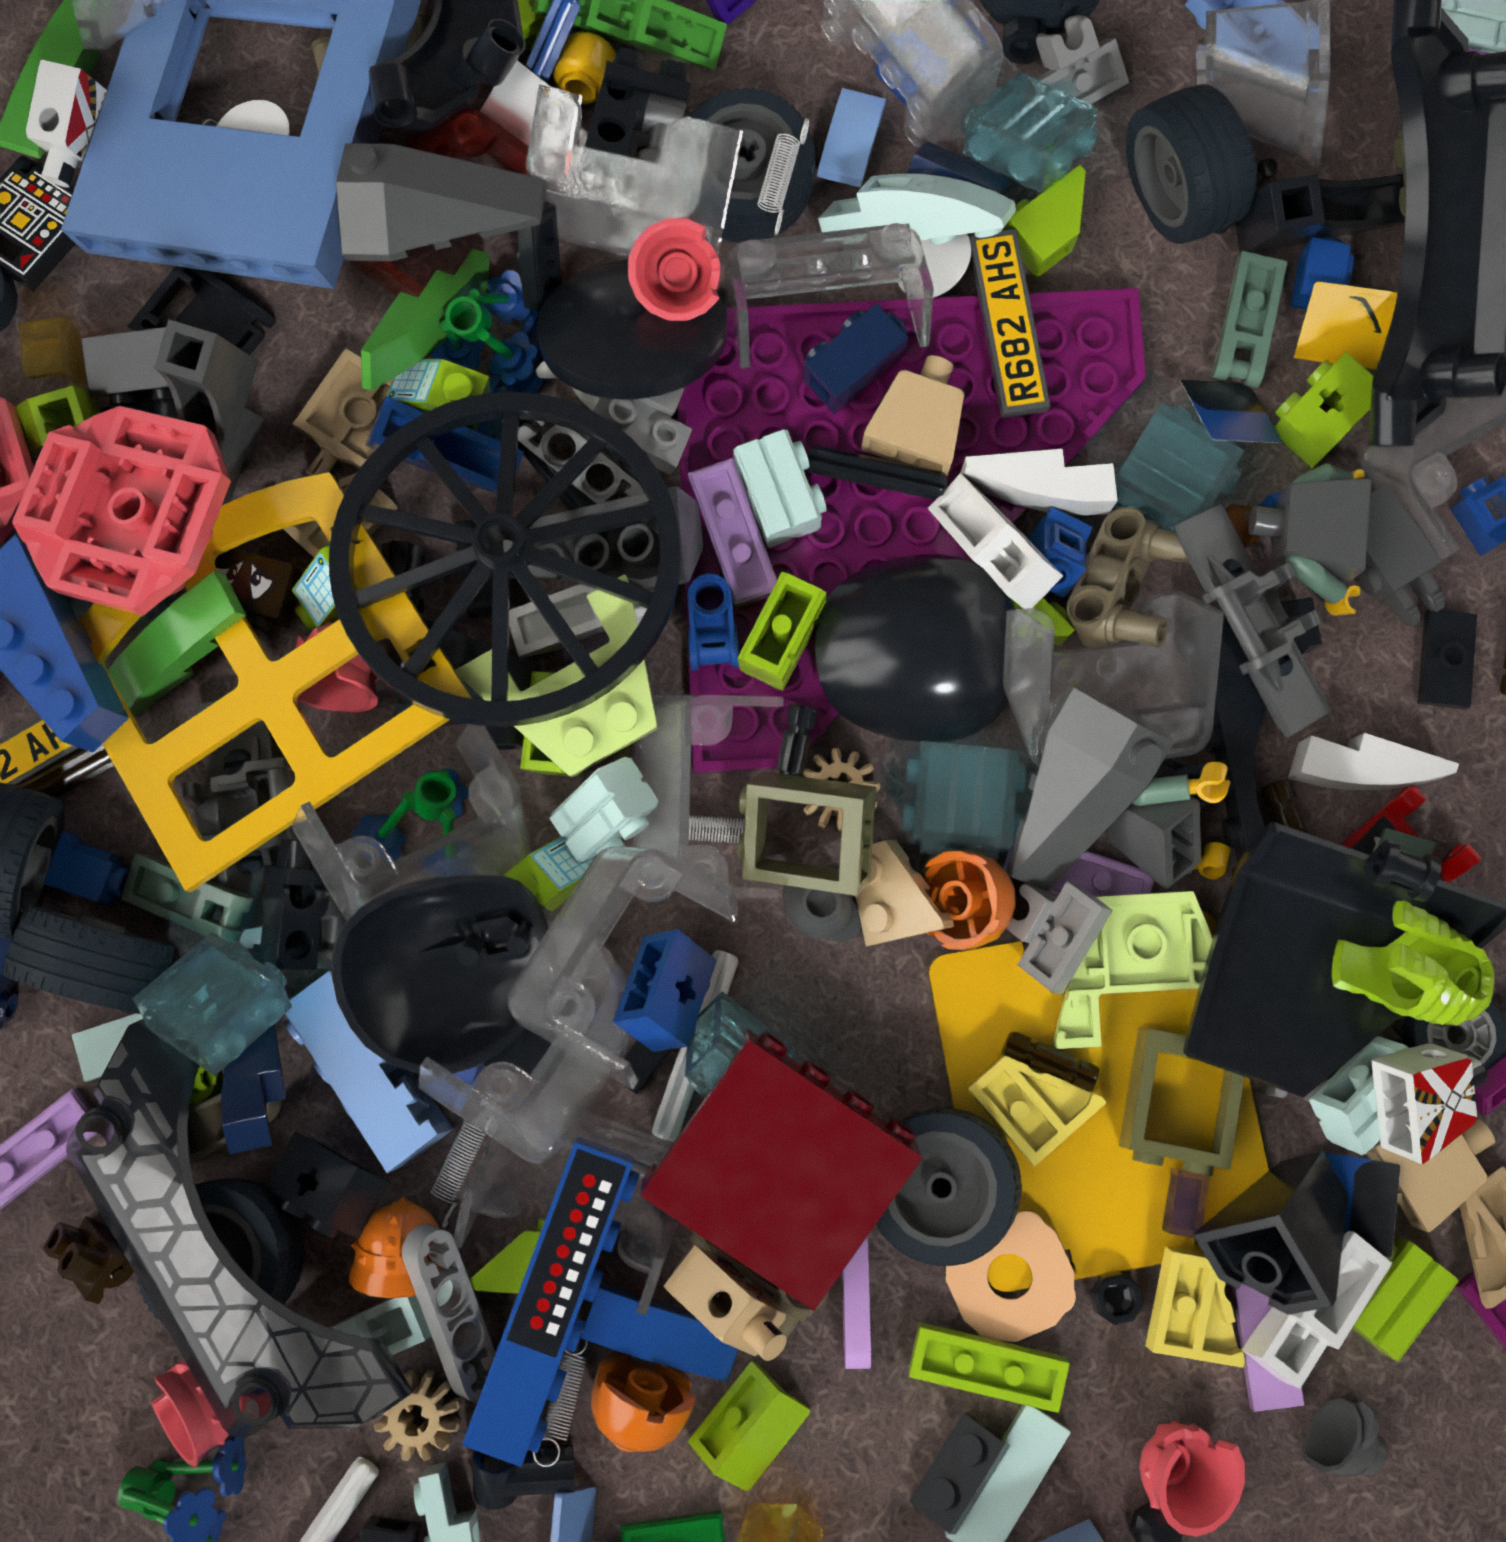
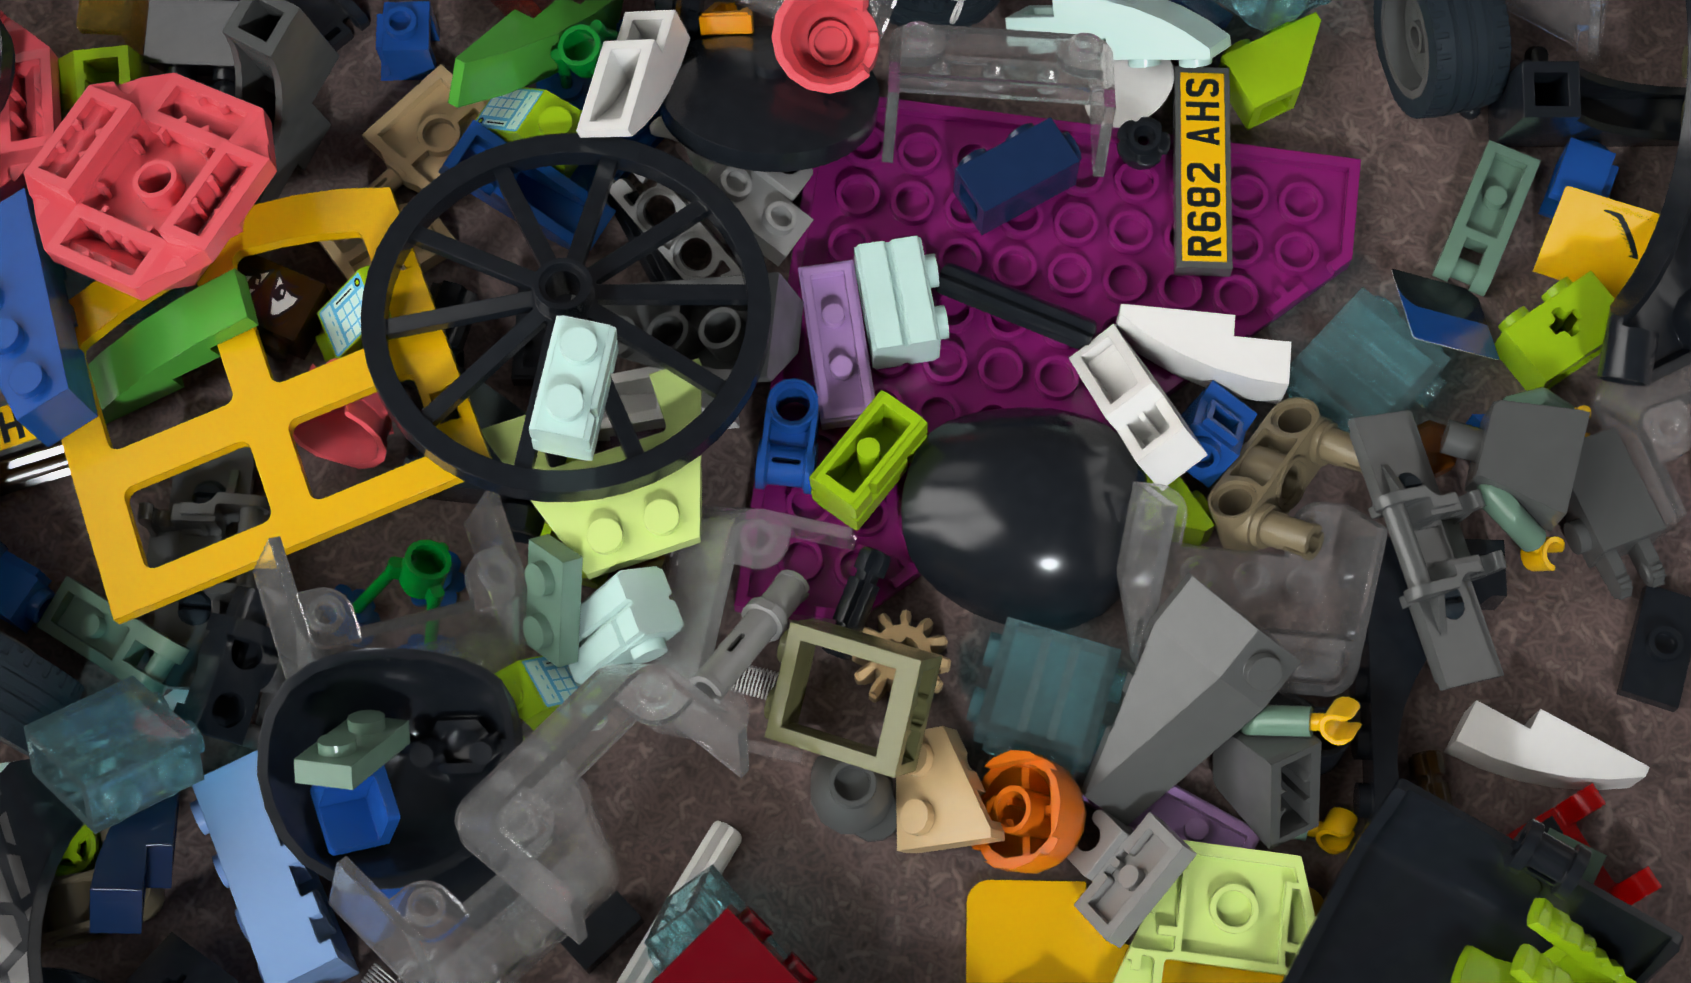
camera: 10 degrees right, 10 degrees down
blue brick [613,929,717,1052] -> none
tan torso [861,355,964,475] -> none
none -> sand green plate [294,710,410,790]
none -> blue panel [310,765,400,856]
none -> blue window [376,1,440,81]
none -> sand green plate [523,534,583,668]
none -> light aqua brick [529,315,619,461]
none -> white slope [576,10,690,138]
none -> light grey pin [688,569,810,707]
none -> light orange tile [699,2,754,36]
none -> black plate [1116,117,1171,170]

